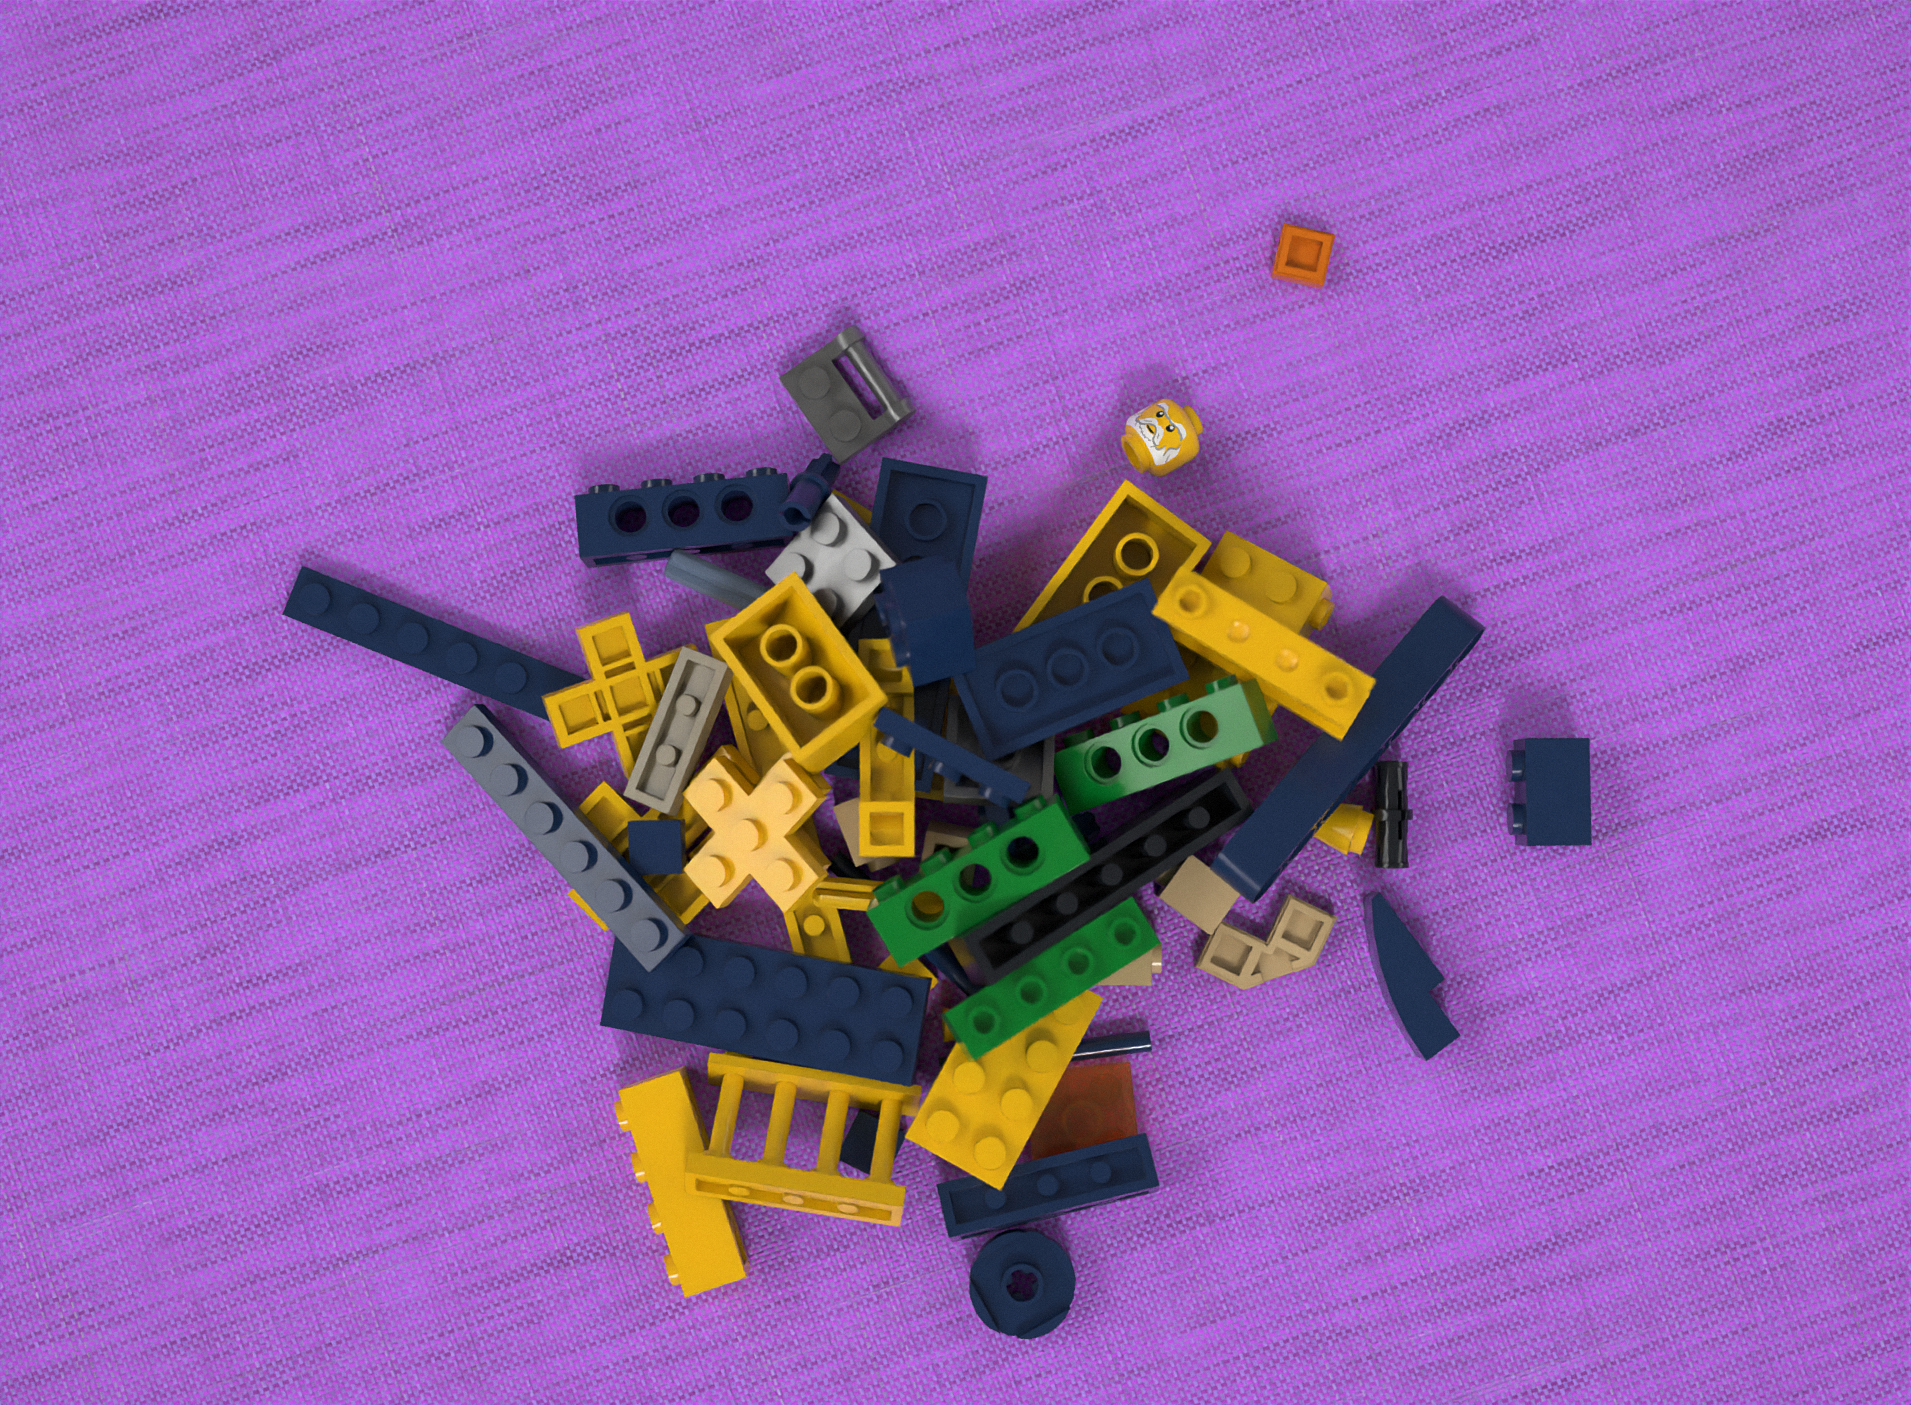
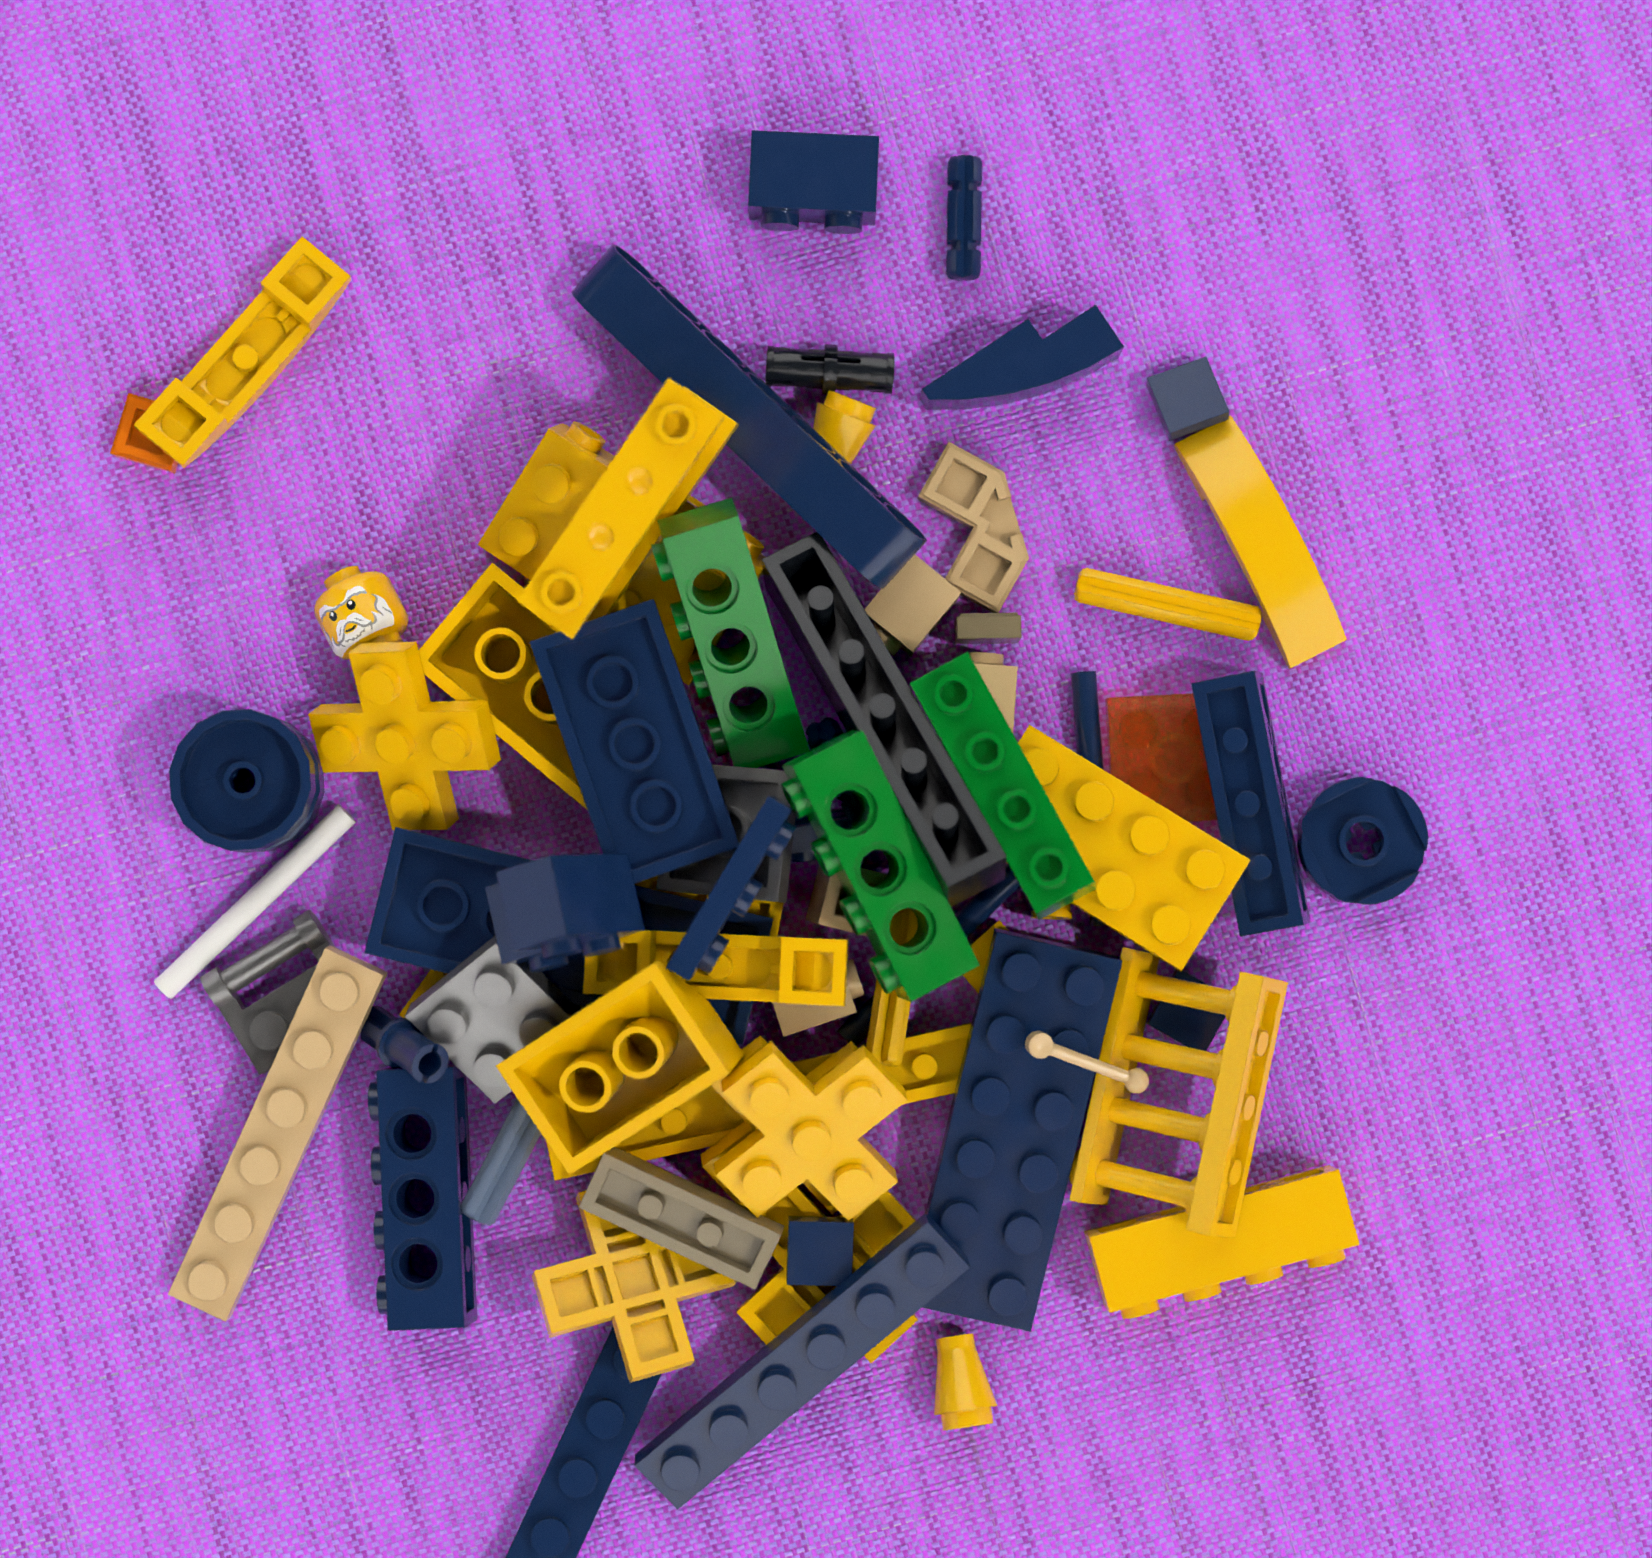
camera: 90 degrees left, 0 degrees up
none -> yellow slope [134,236,352,468]
none -> white bar [154,804,356,999]
none -> tan plate [168,945,388,1322]
none -> dark blue wheel [169,709,325,853]
none -> yellow plate [308,641,501,830]
none -> yellow cone [934,1334,997,1431]
none -> dark blue axle [946,155,982,281]
none -> dark tan tile [954,612,1022,644]
none -> tan hinge [1025,1030,1149,1094]
none -> yellow axle [1074,568,1262,641]
none -> dark blue tile [1146,356,1229,441]
none -> yellow slope [1173,415,1347,669]

